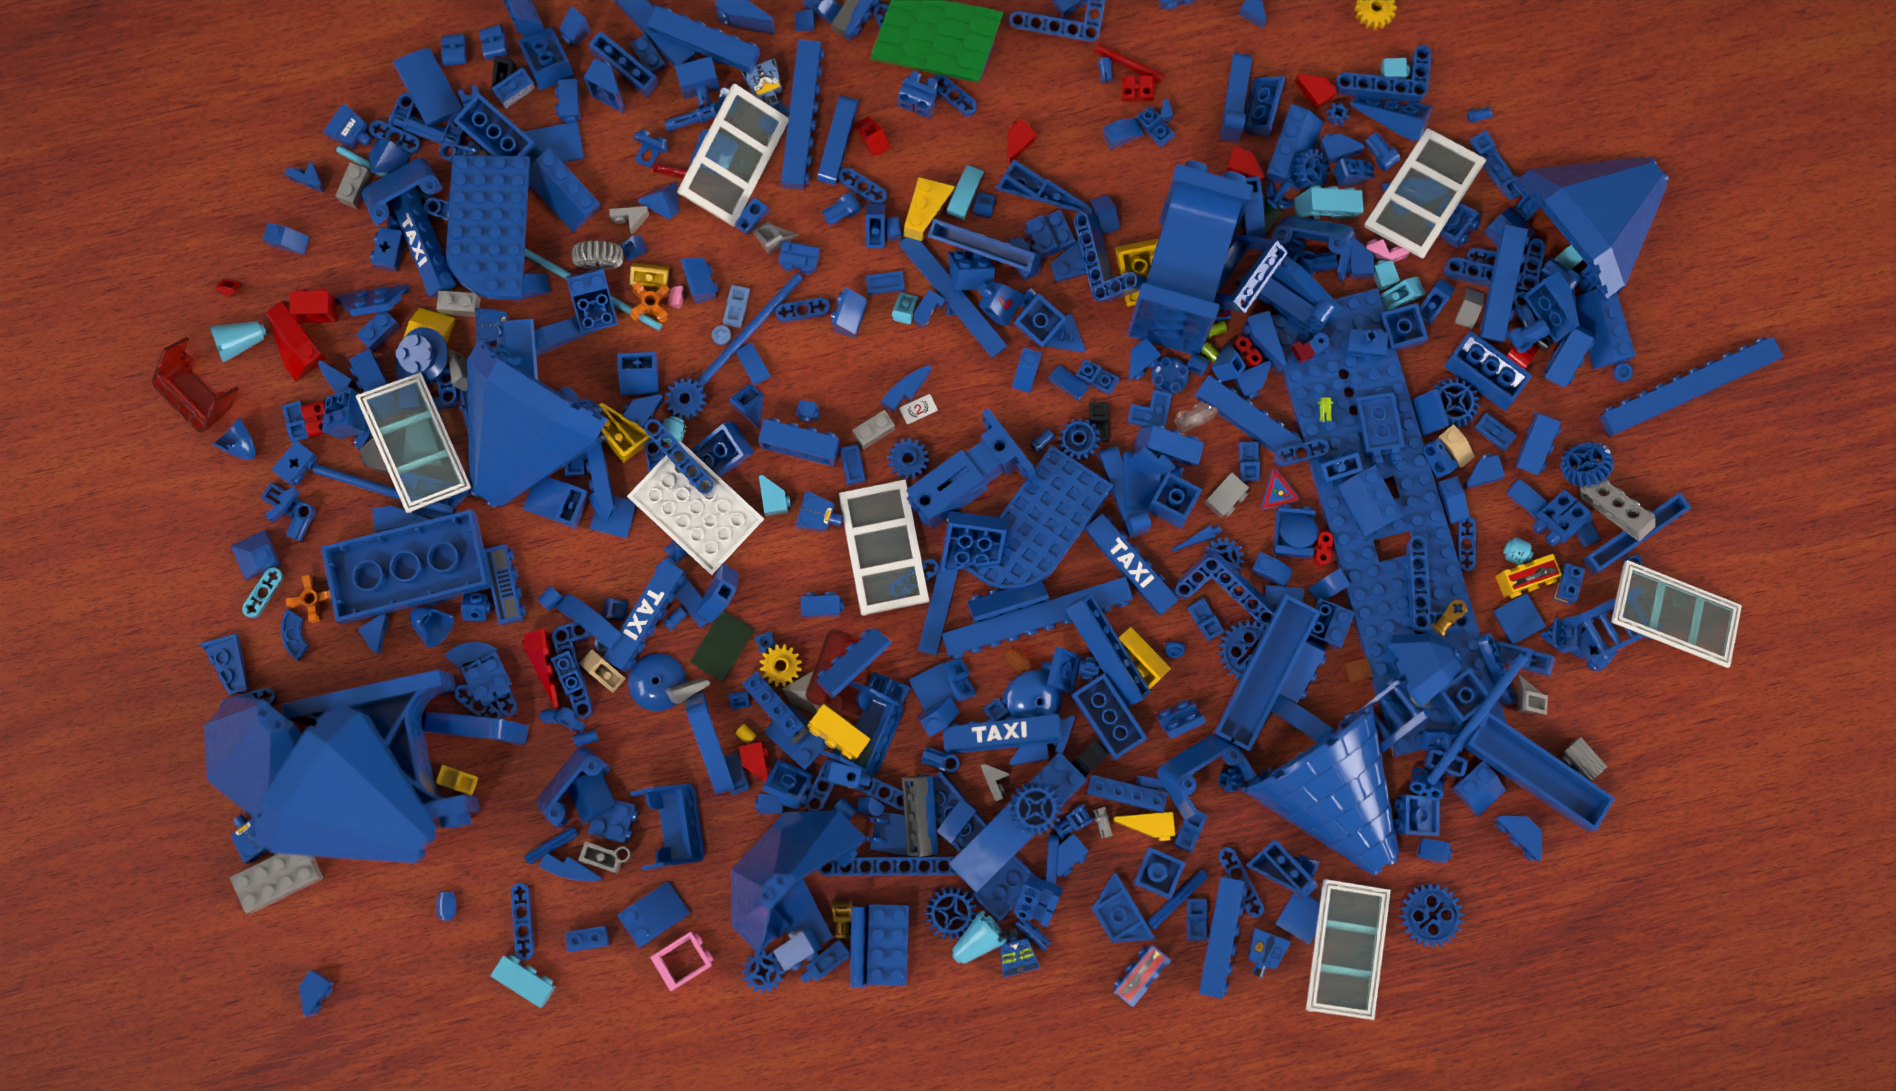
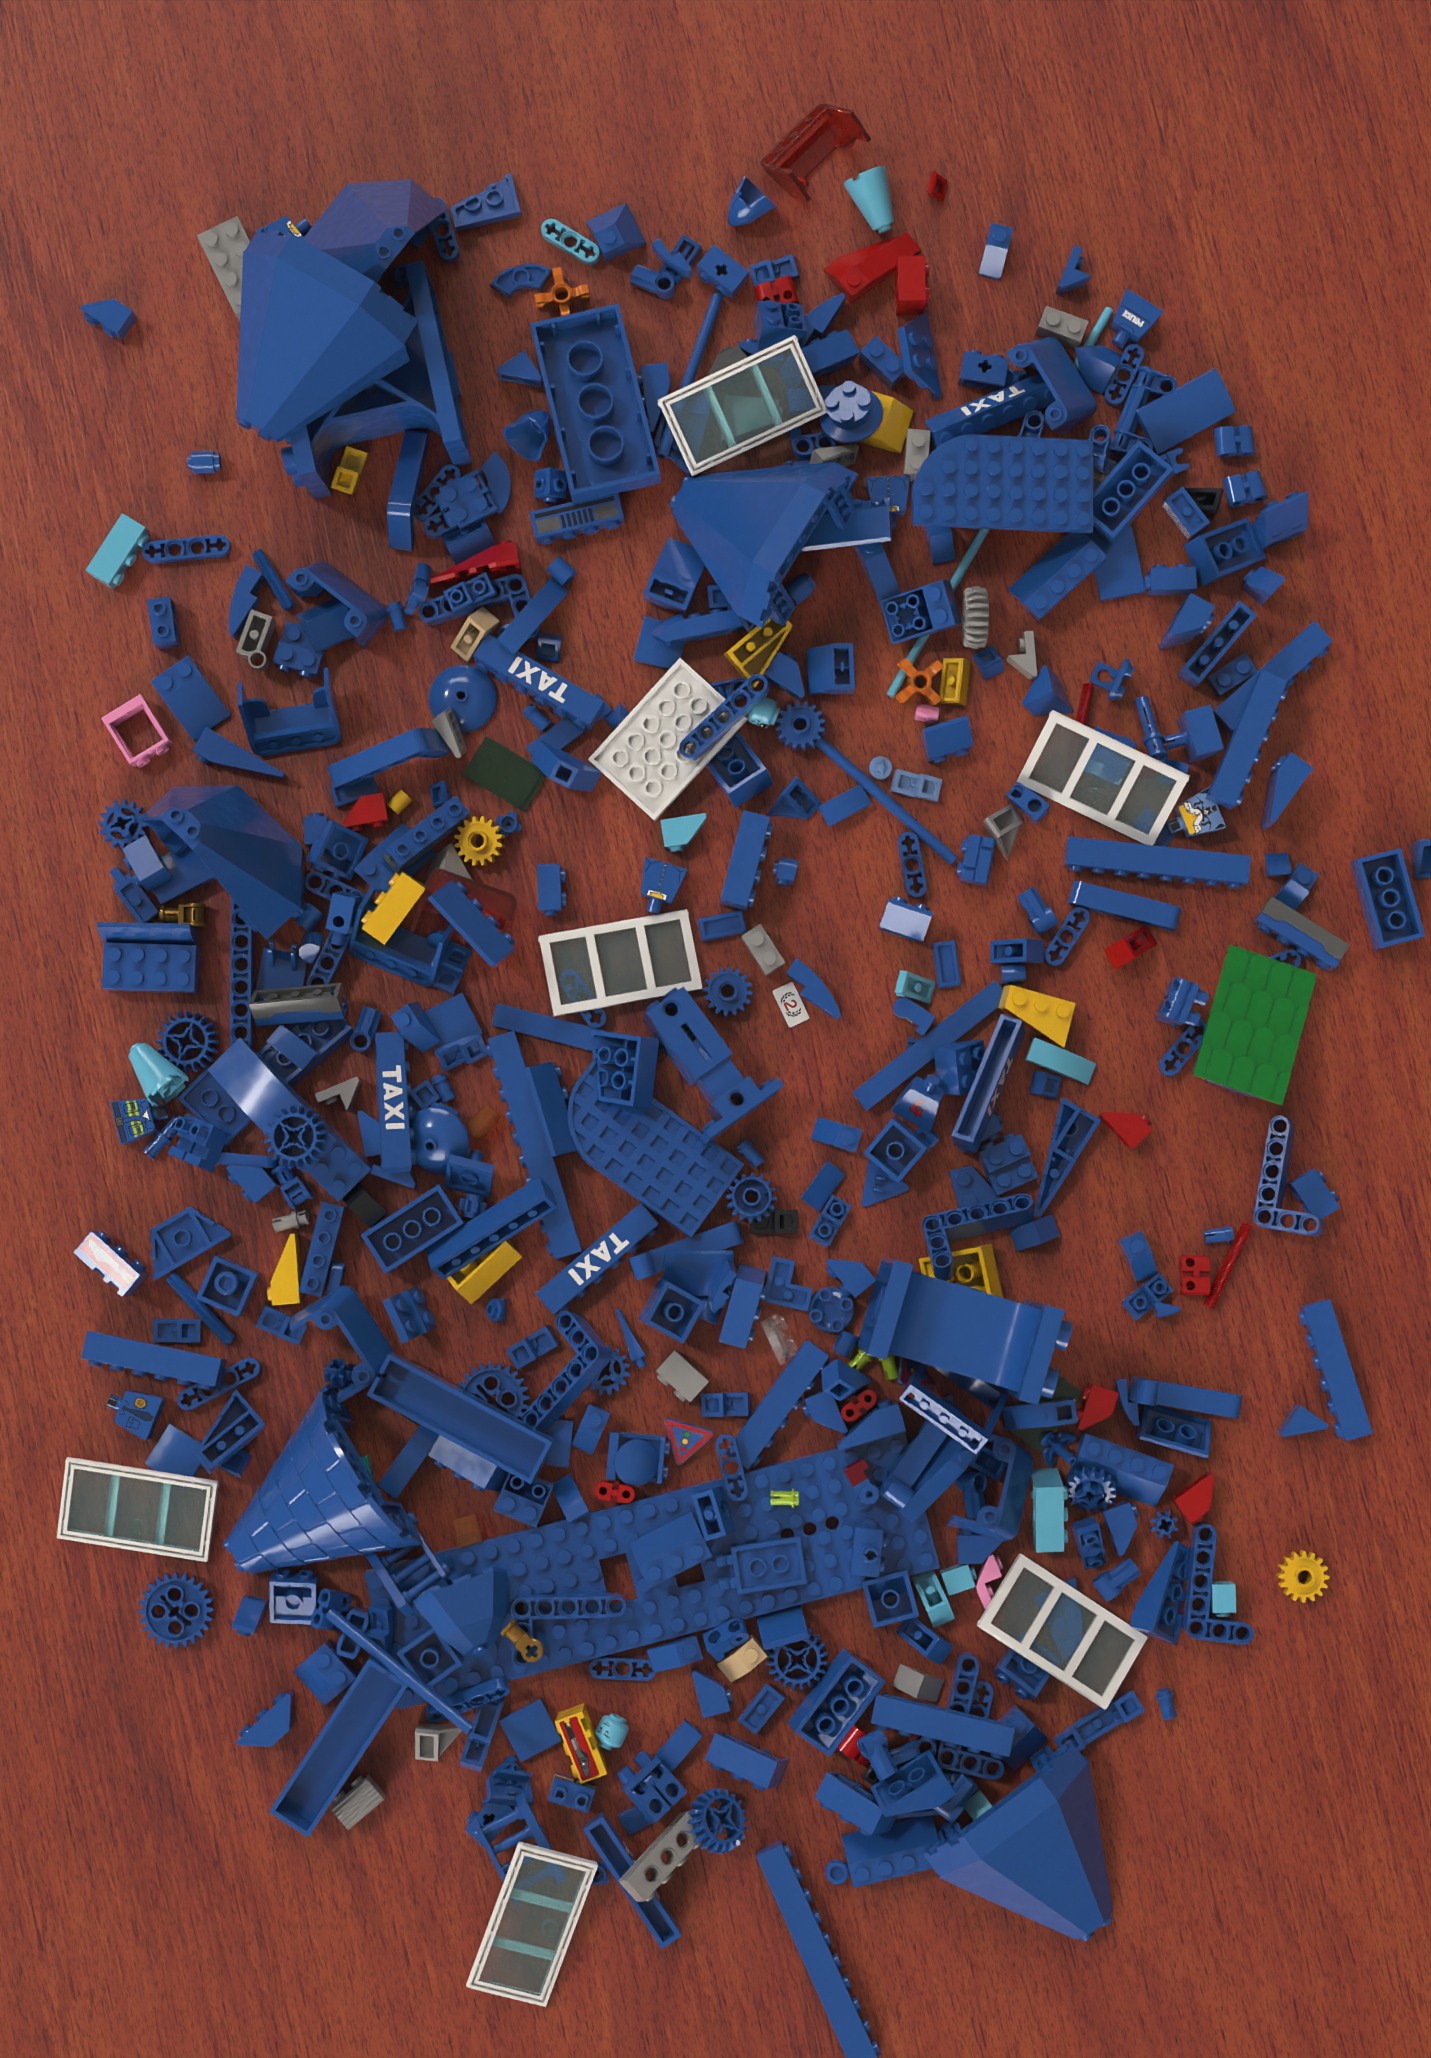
camera: 90 degrees right, 5 degrees up
none -> blue slope [192,727,288,781]
none -> blue pin [431,1072,456,1103]
none -> blue panel [442,519,496,565]
none -> blue slope [1114,1378,1139,1426]

